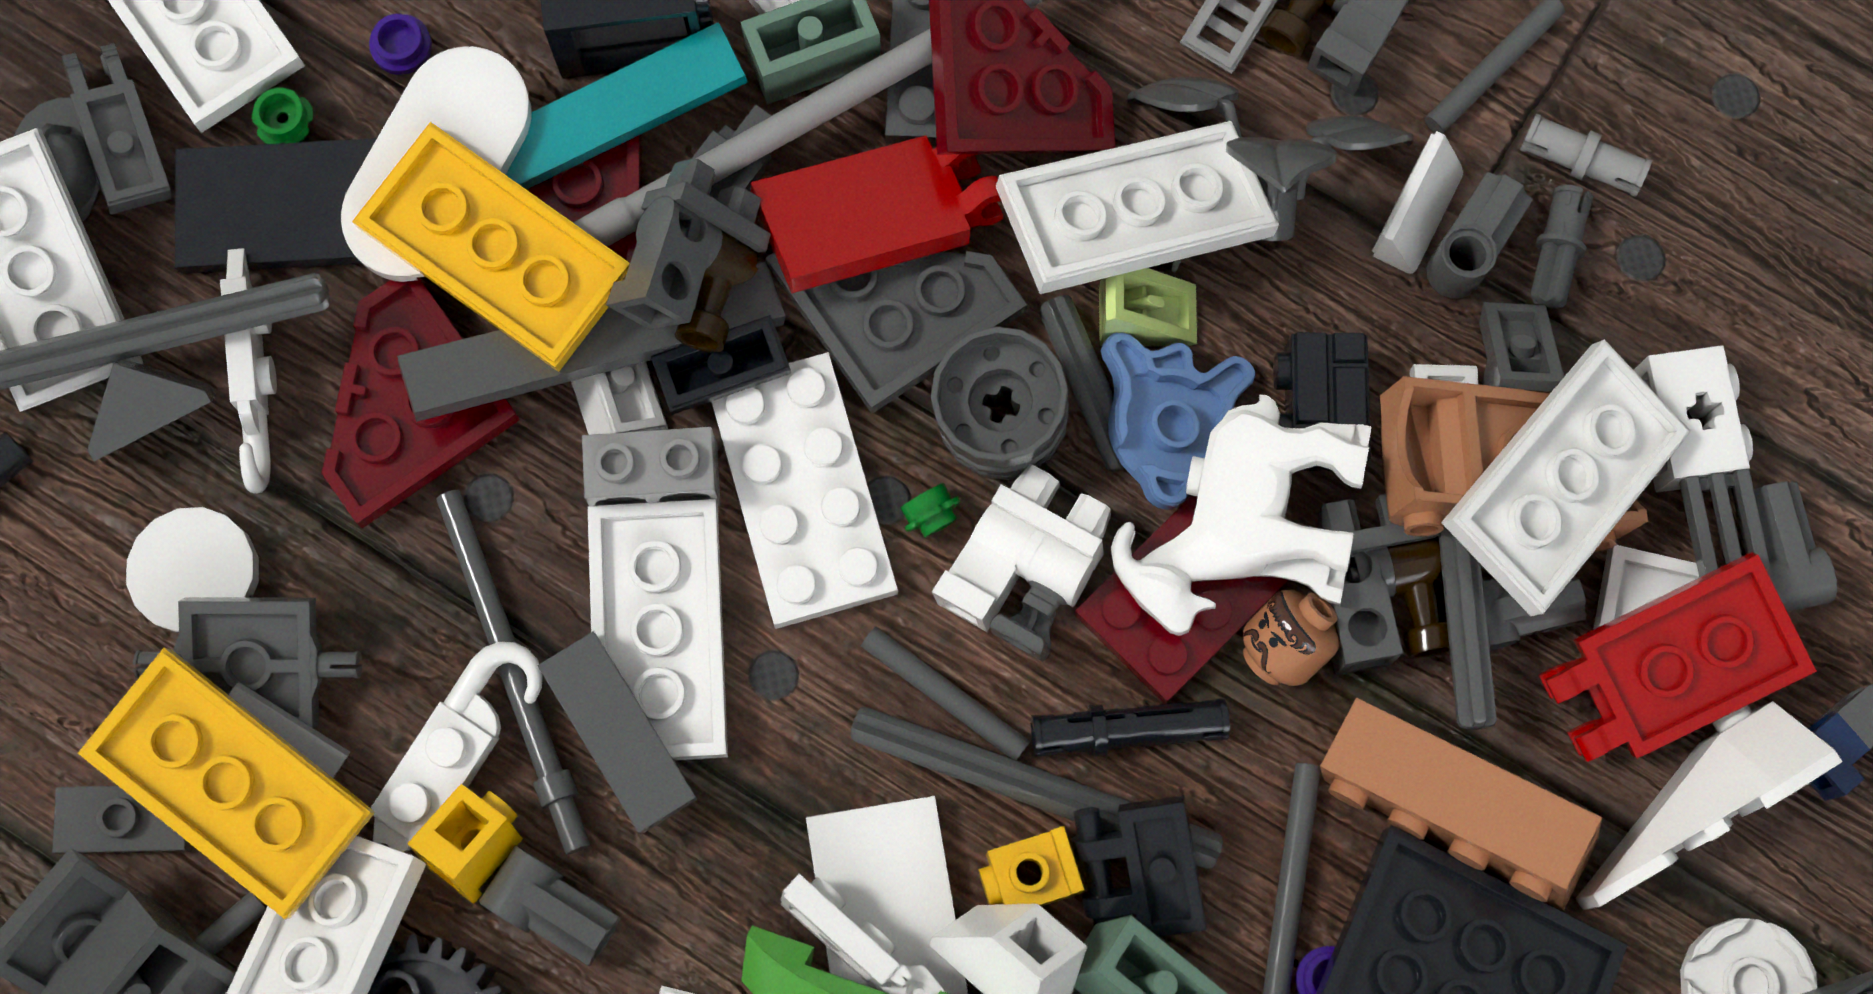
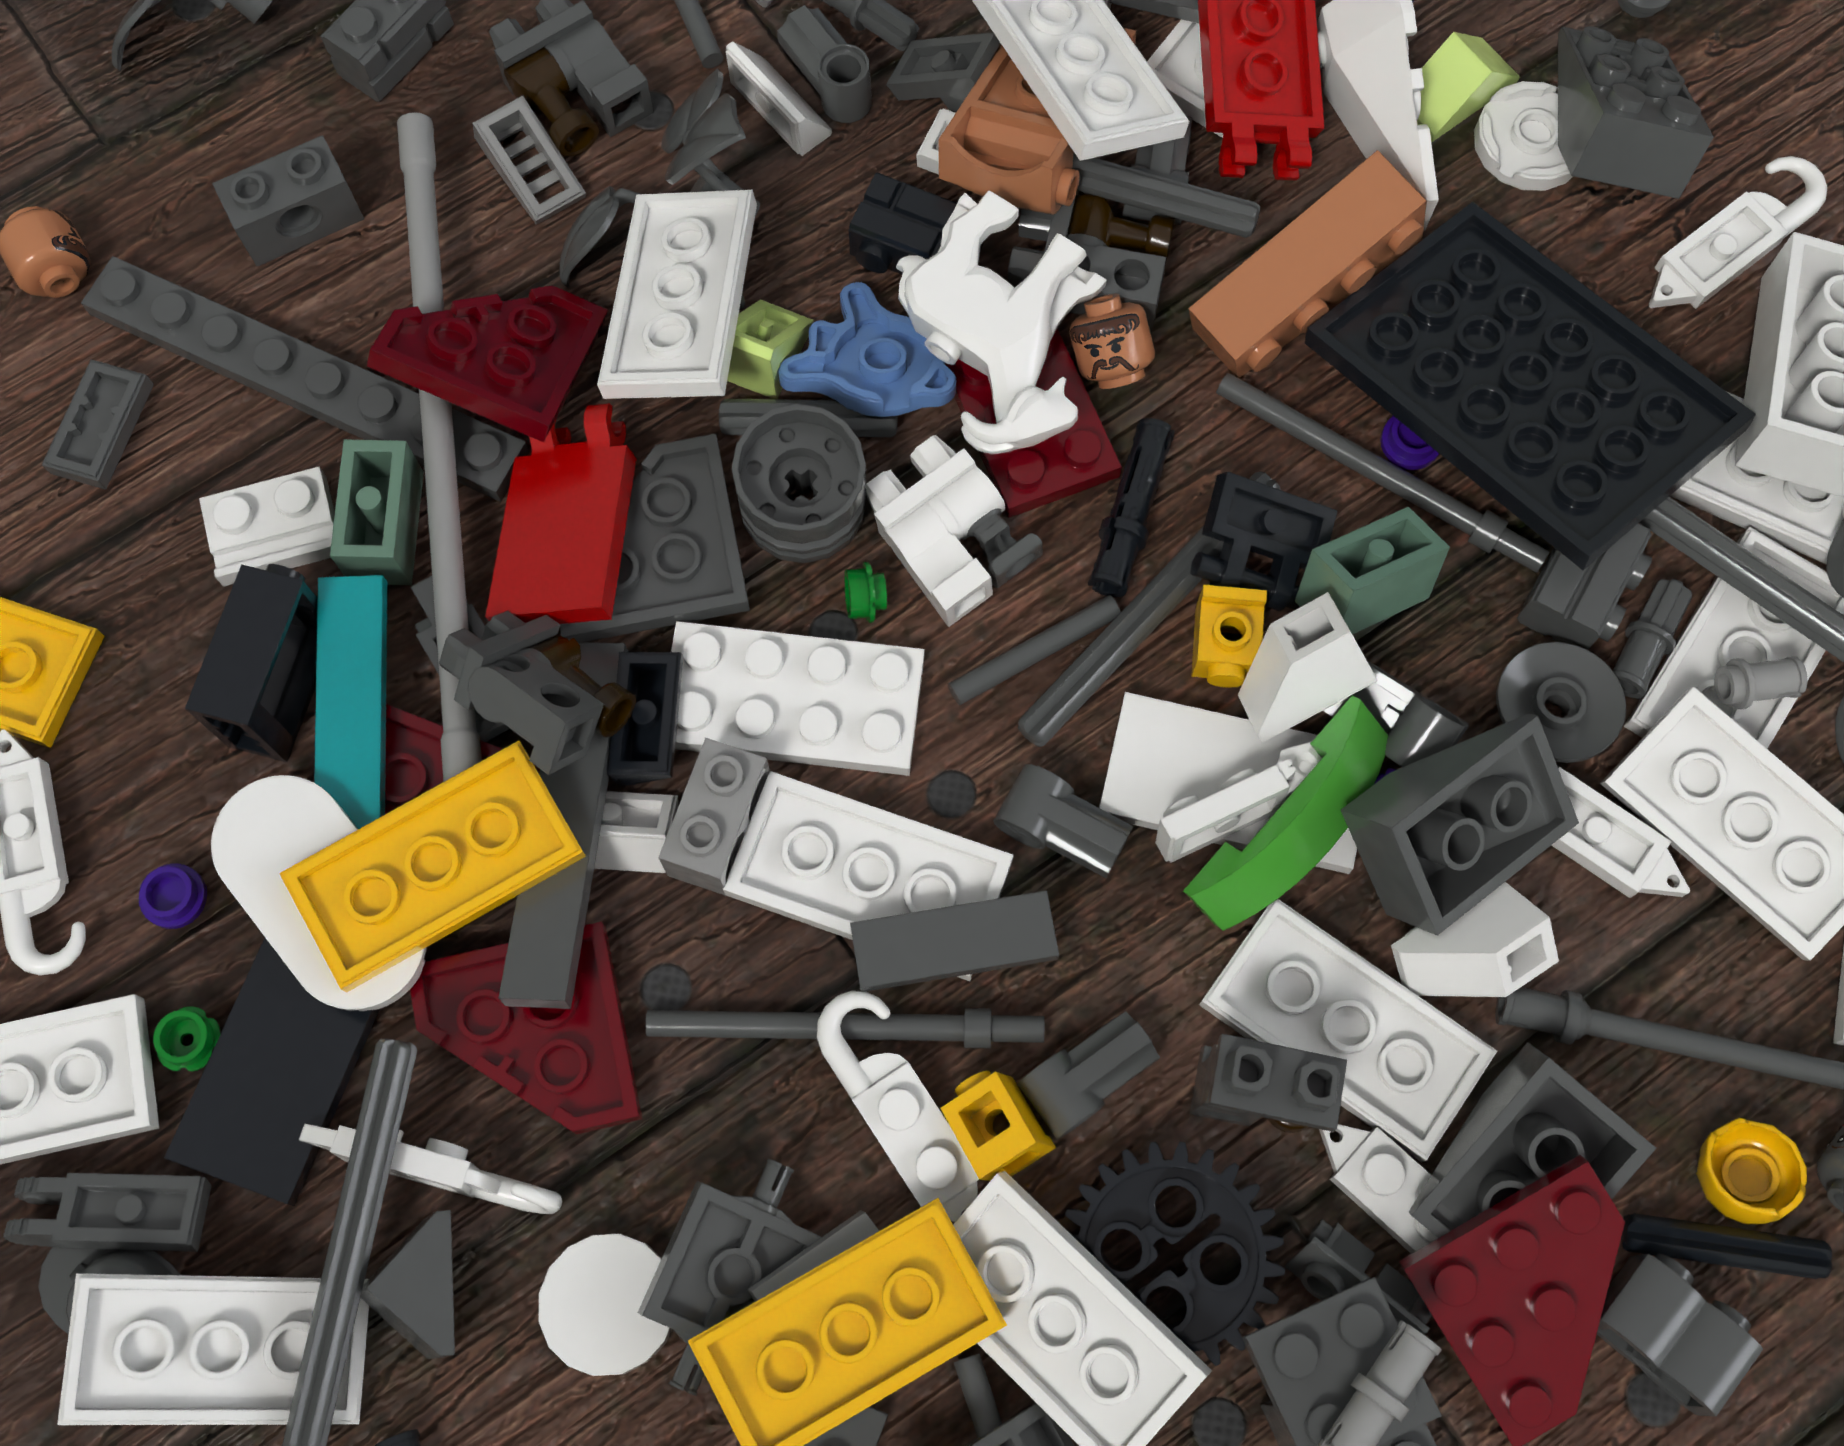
camera: 65 degrees left, 5 degrees down
none -> dark grey piece [993,764,1133,878]
none -> yellowish green slope [1417,32,1520,142]

